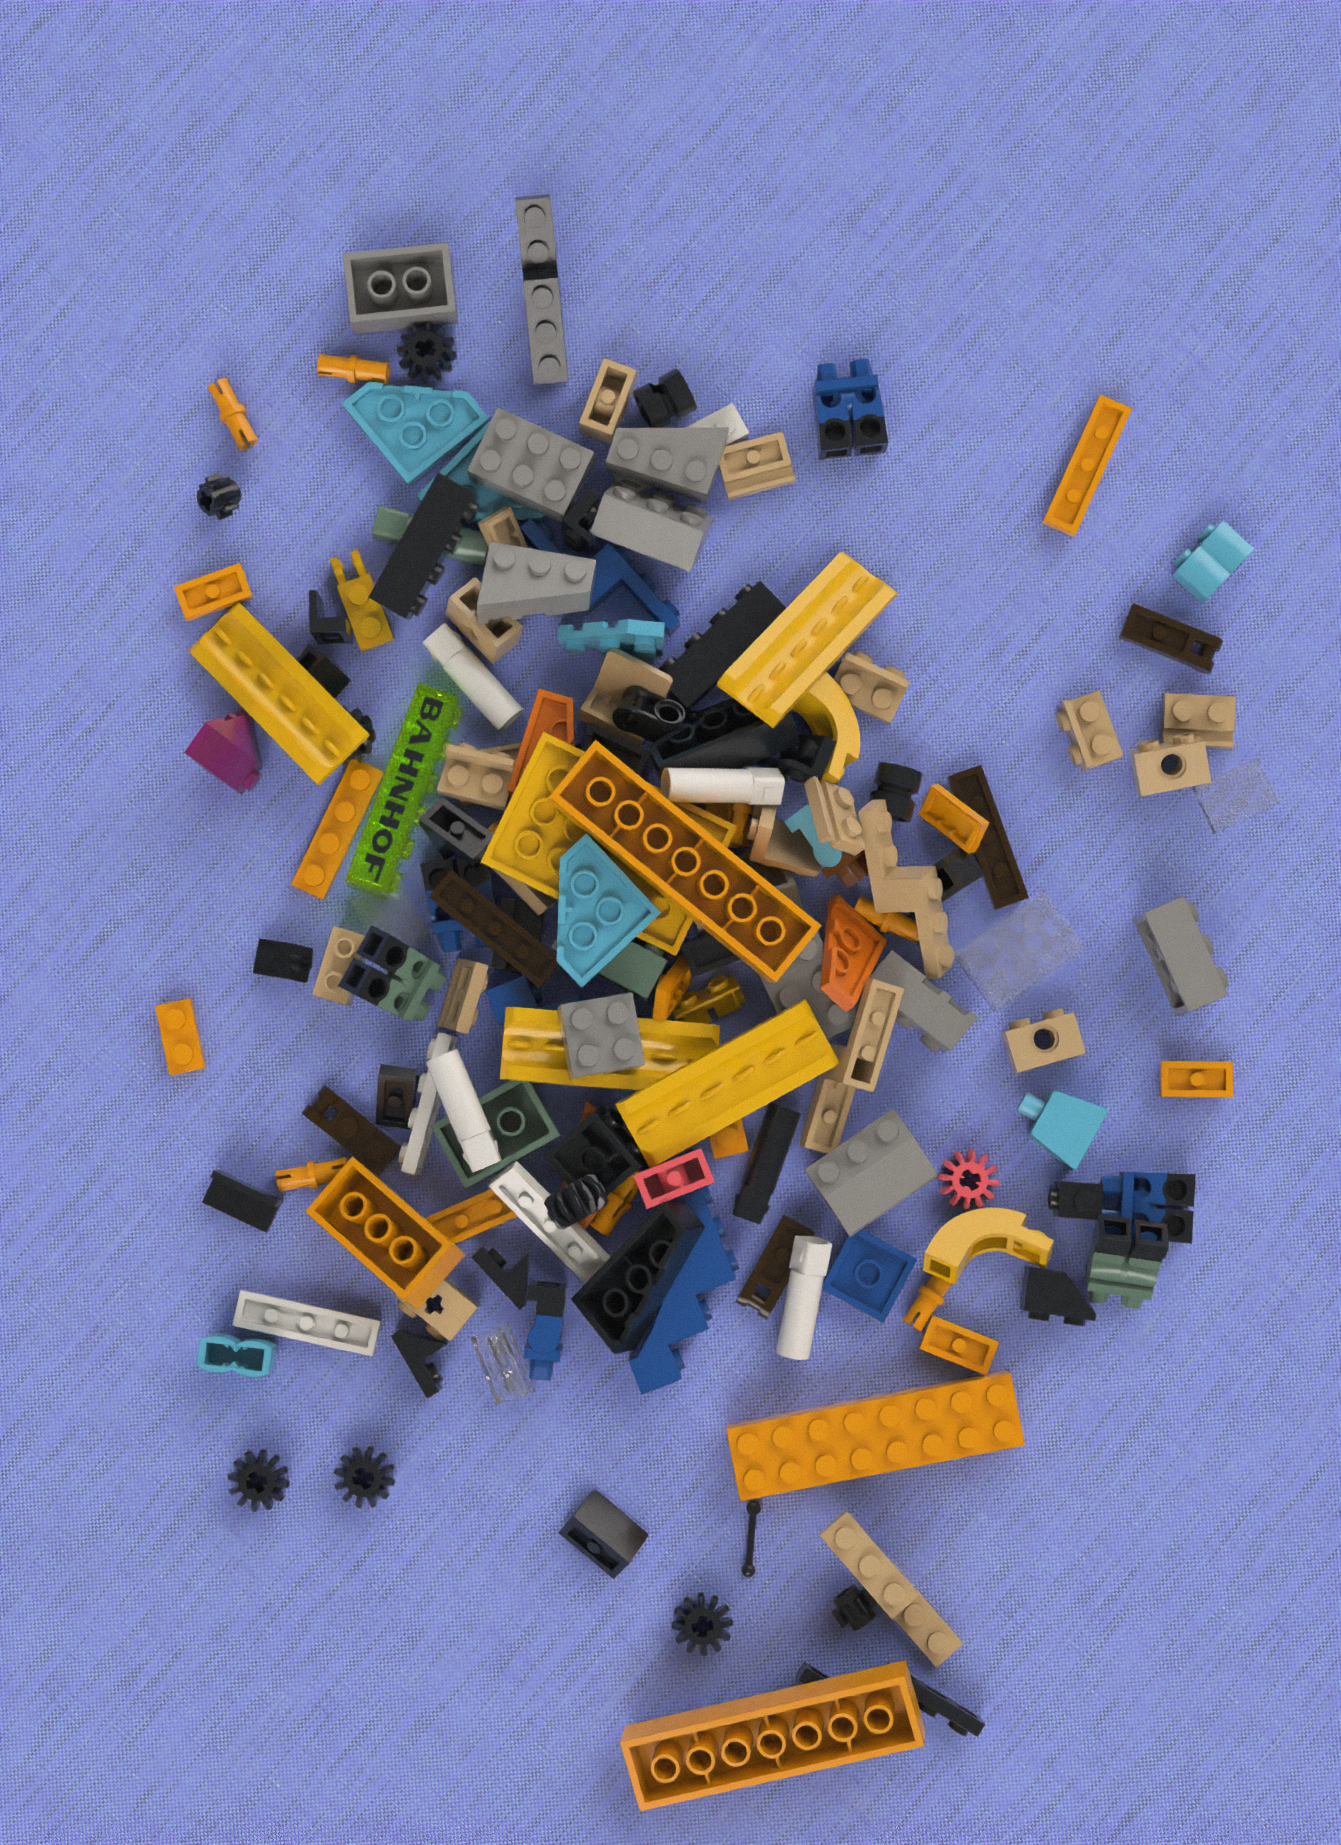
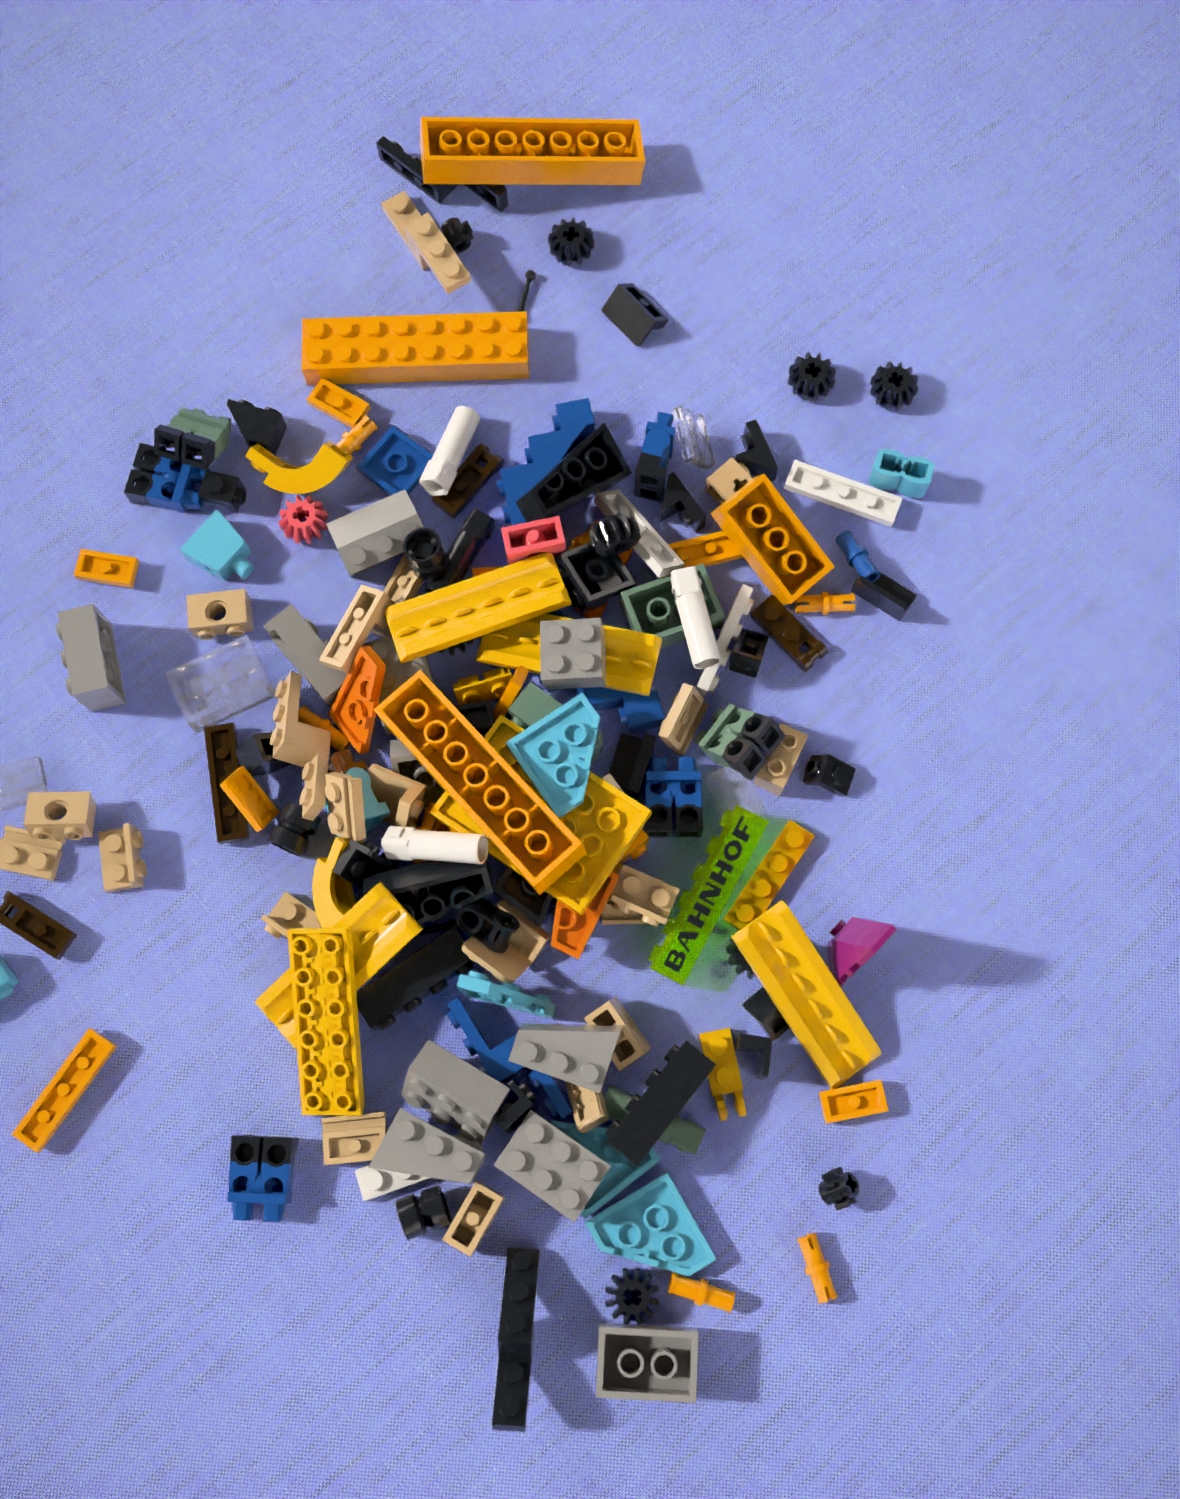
camera: 165 degrees left, 10 degrees down
light orange plate [155,998,206,1076] -> none
black slope [418,797,493,866] -> none
white piece [423,623,524,732] -> none
dark brown plate [429,870,559,988] -> none
none -> yellow plate [287,927,365,1116]
none -> black wheel [403,528,448,581]
none -> blue pin [835,530,880,583]

